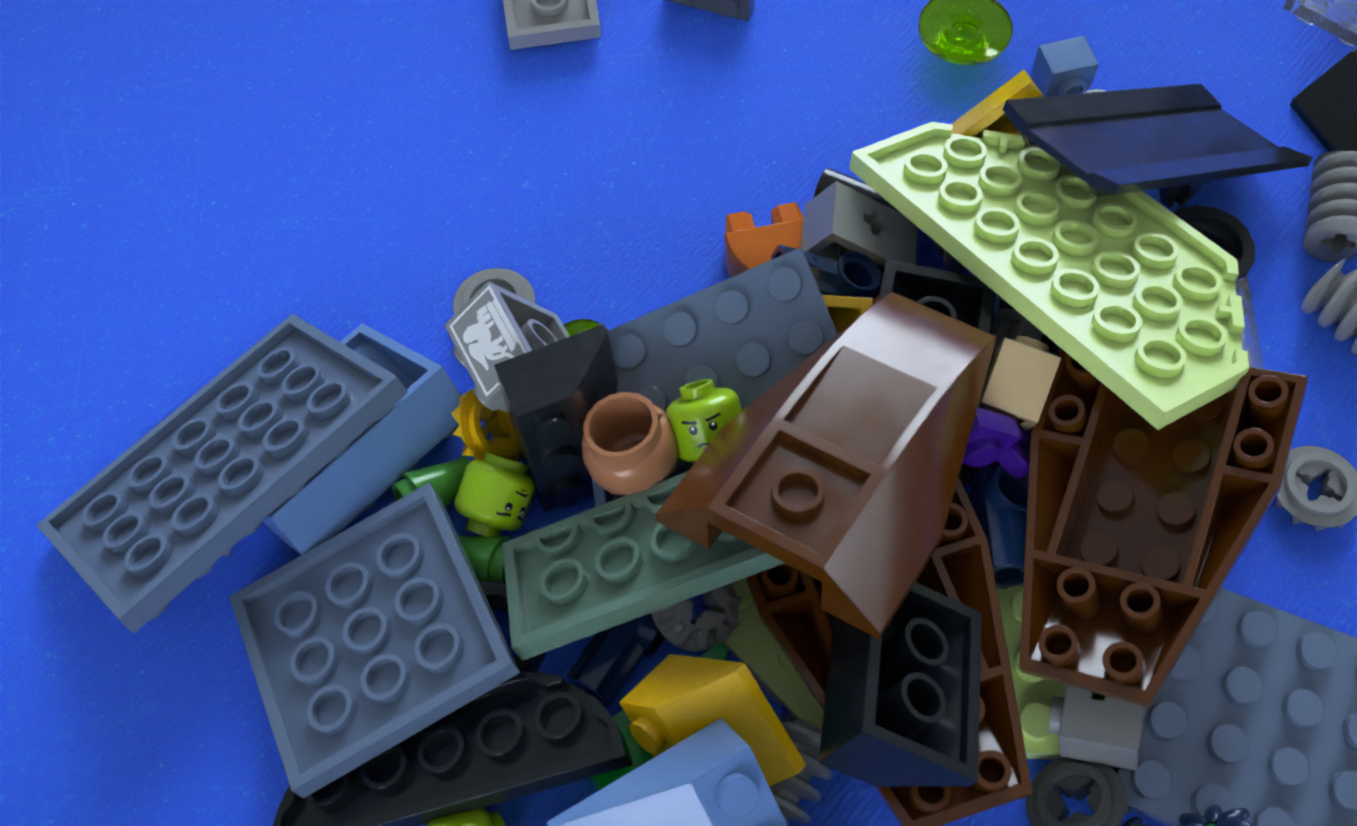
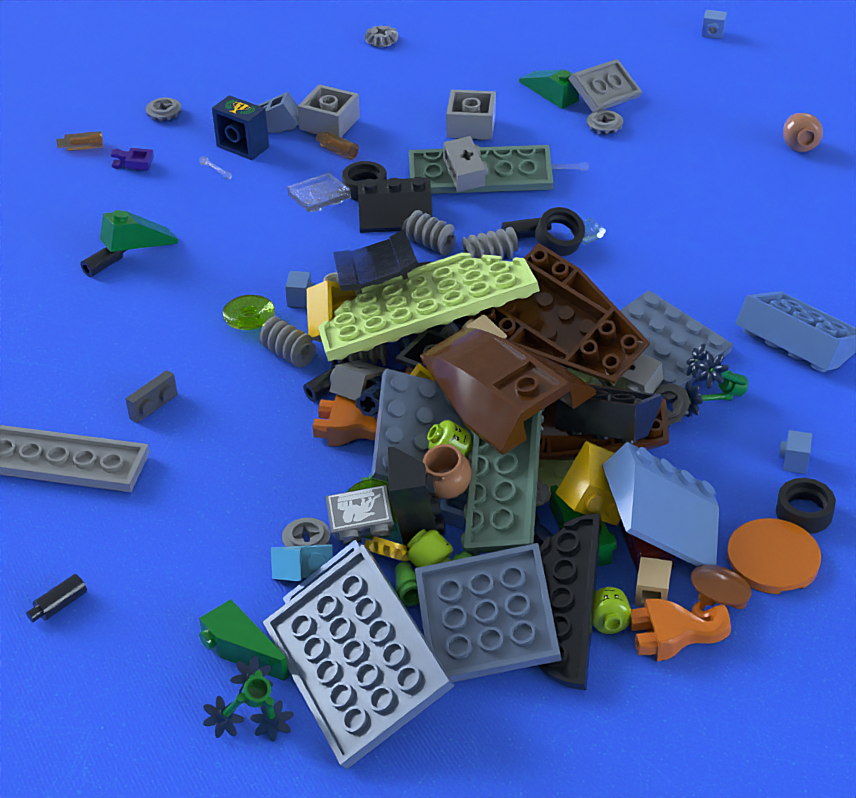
camera: 70 degrees left, 20 degrees down
none -> black cylinder [26,574,87,623]
none -> green slope [199,599,289,681]
none -> dark blue plant [203,656,294,742]
none -> light grey piece [259,316,316,368]
none -> medium azure slope [271,544,333,581]

